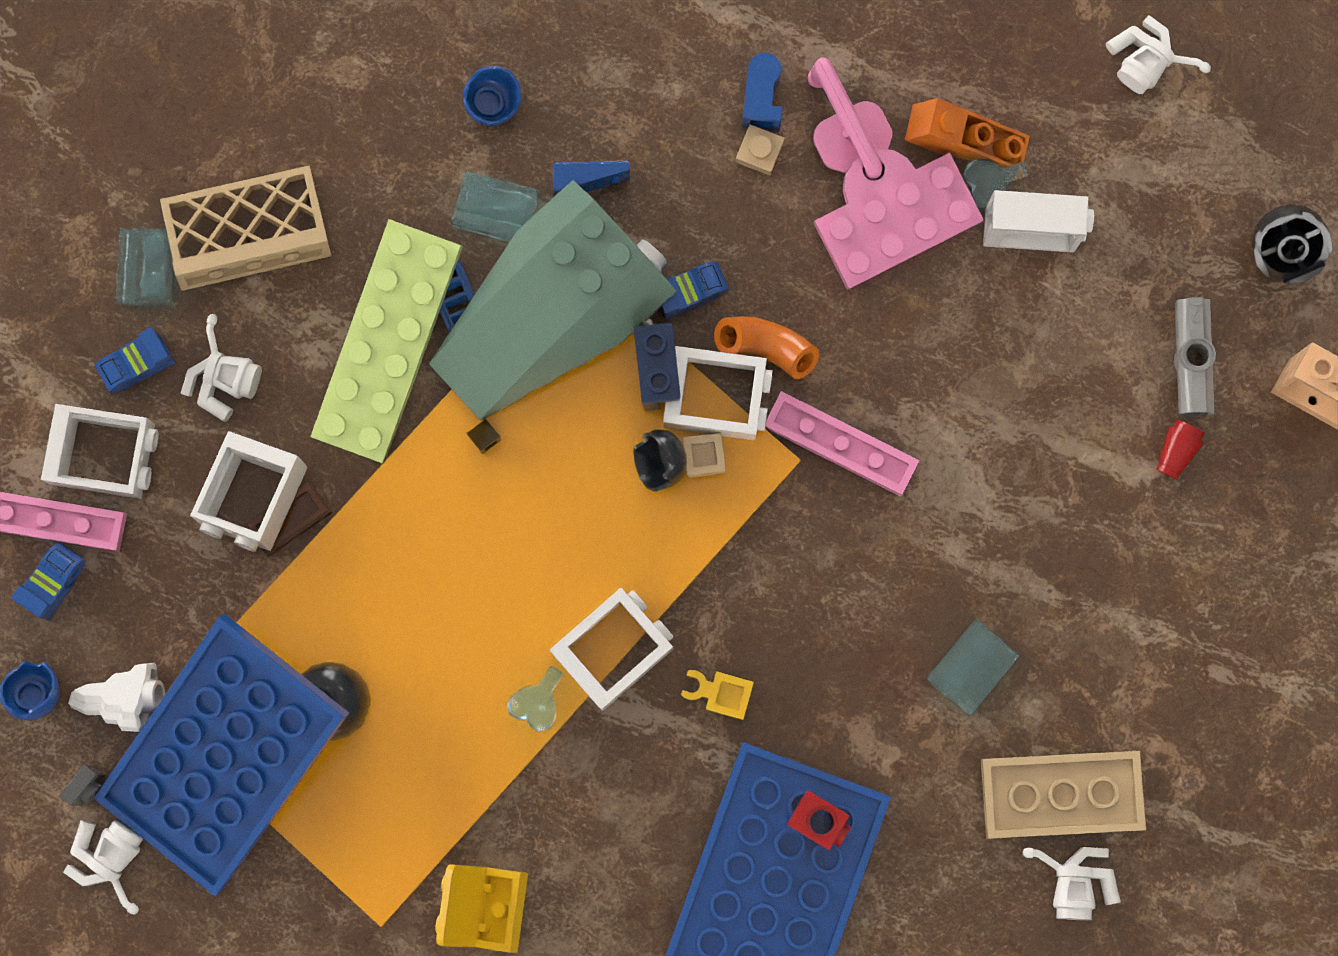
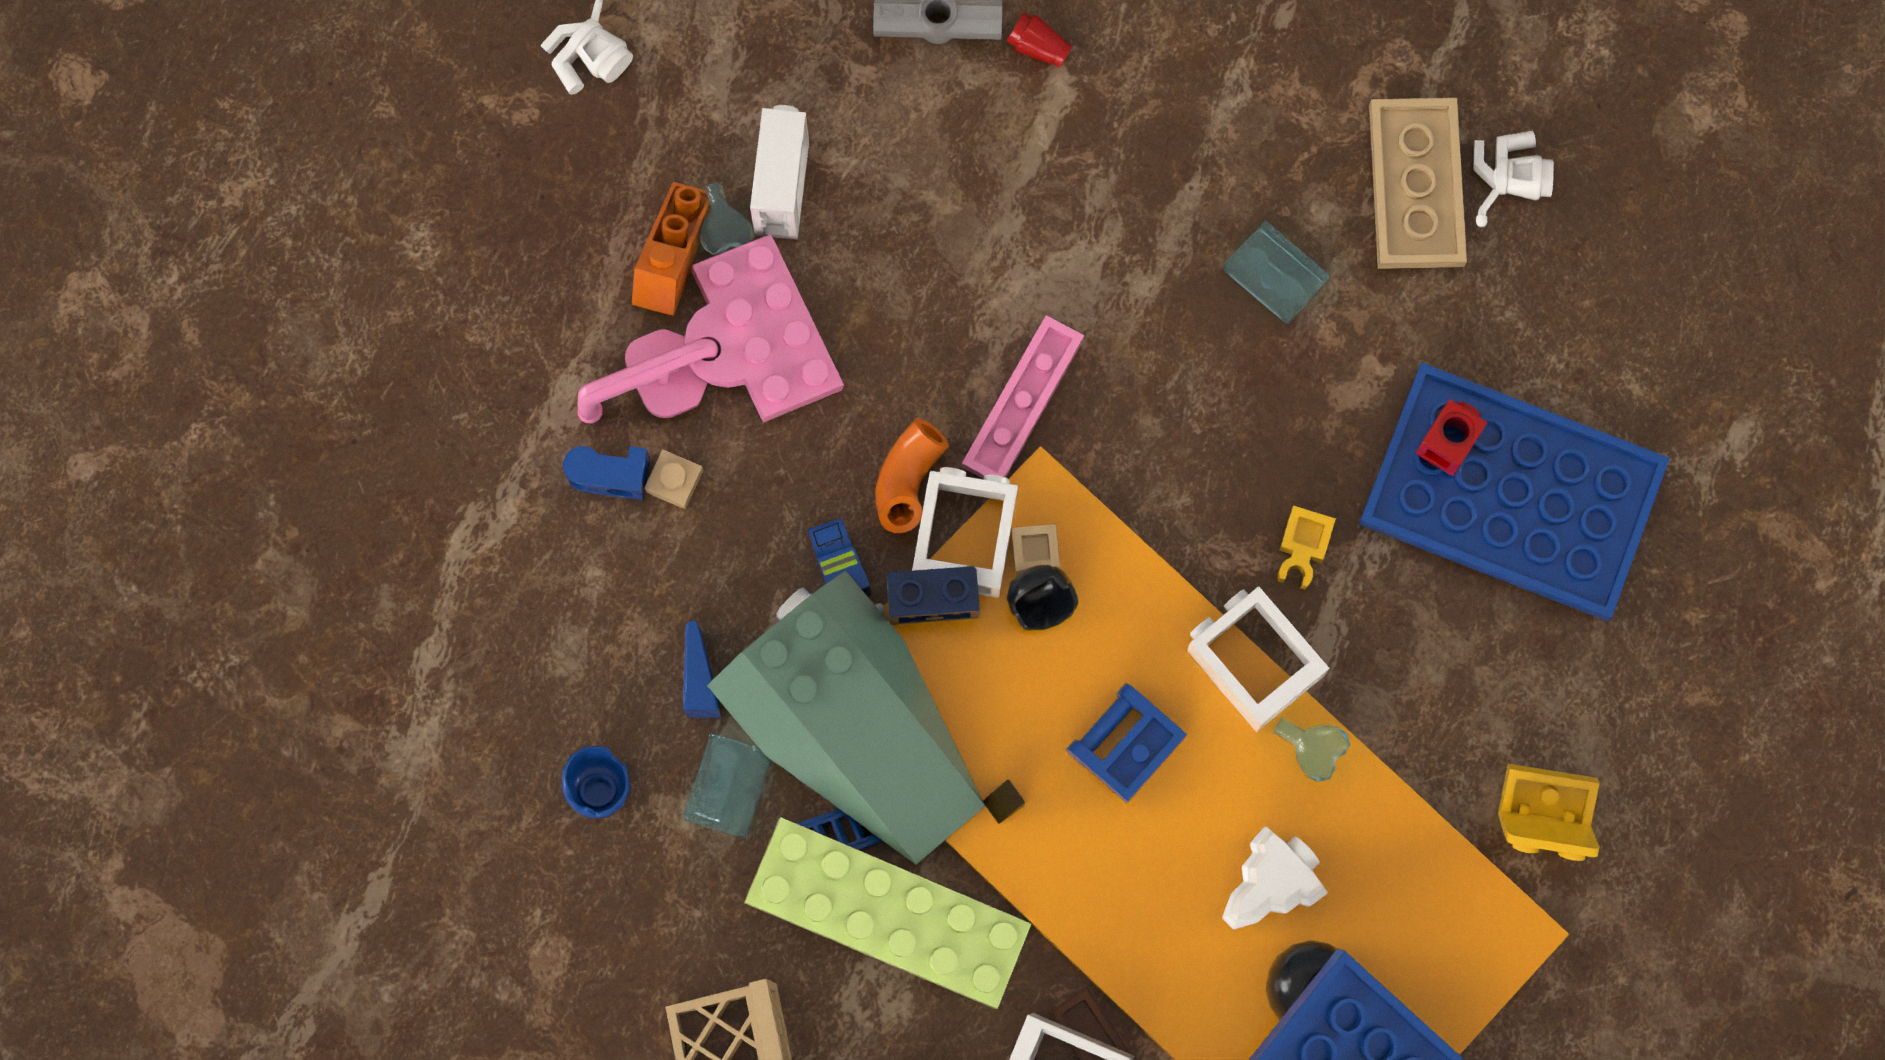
camera: 90 degrees left, 5 degrees down
none -> blue plate [1066,683,1187,804]
none -> white rock [1222,826,1328,930]

